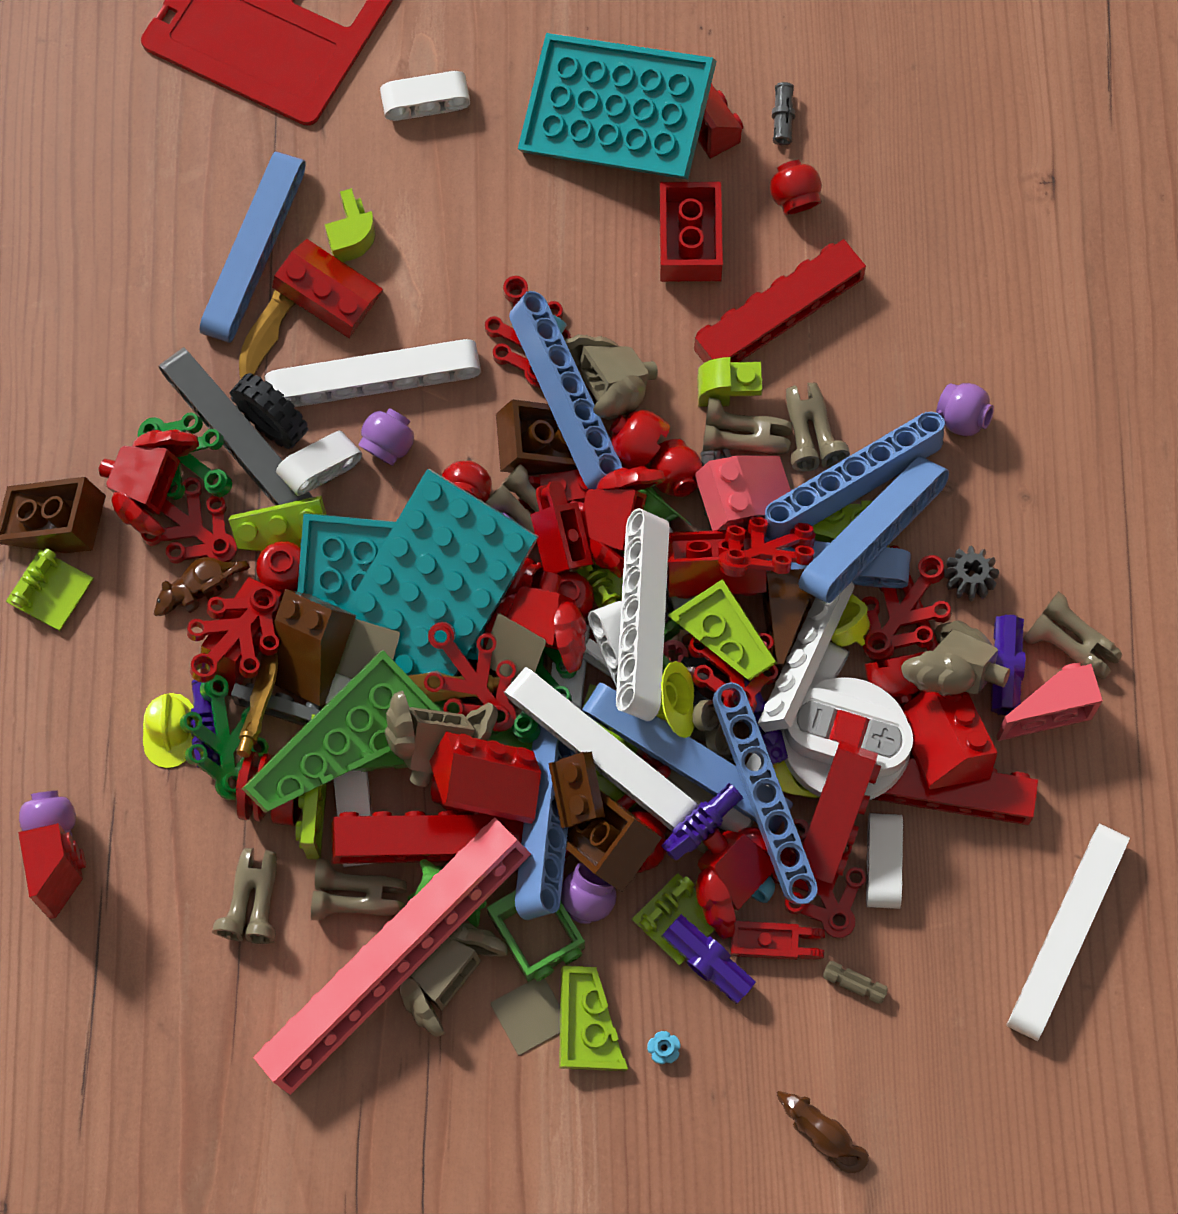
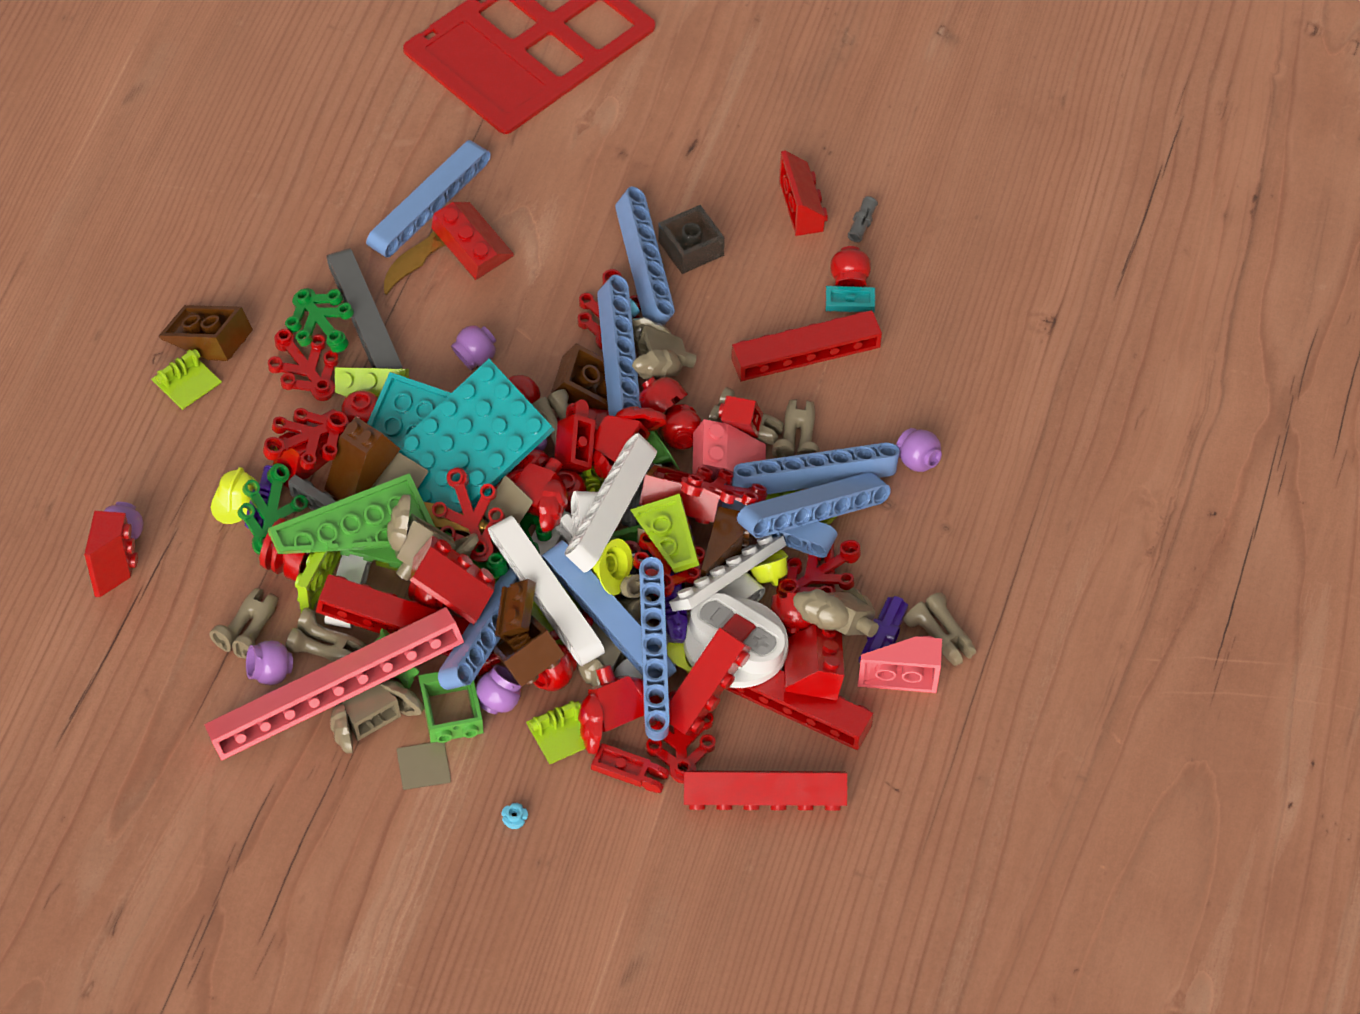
camera: 15 degrees right, 15 degrees down
red torso [99,429,199,536] -> none
reddish brown animal [154,557,250,616] -> none
black tyre [229,373,309,449] -> none
pearl gold sword [237,642,278,758] -> none
white beam [265,339,481,407] -> none
white beam [276,431,363,496] -> none
lime brick [325,188,375,262] -> none
white beam [380,71,470,121] -> none
teal plate [518,33,717,180] -> none
lime wing [559,966,628,1071] -> none
red brick [659,182,723,282] -> none
dark purple hinge [661,783,744,860] -> none
dark purple piece [661,914,756,1004] -> none
lime brick [697,357,762,407] -> none
medium azure hinge [752,876,775,903] -> none
reddish brown animal [777,1091,869,1173] -> none
dark tan axle [823,961,888,1004] -> none
white beam [866,813,903,909] -> none
dark grey gear [944,546,999,602] -> none
white beam [1006,823,1130,1041] -> none
none -> medium lavender piece [246,640,293,685]
none -> medium blue beam [615,186,675,325]
none -> clear smoke brick [658,205,725,274]
none -> brick [683,770,847,811]
none -> red brick [719,396,763,438]
none -> teal plate [826,286,875,313]

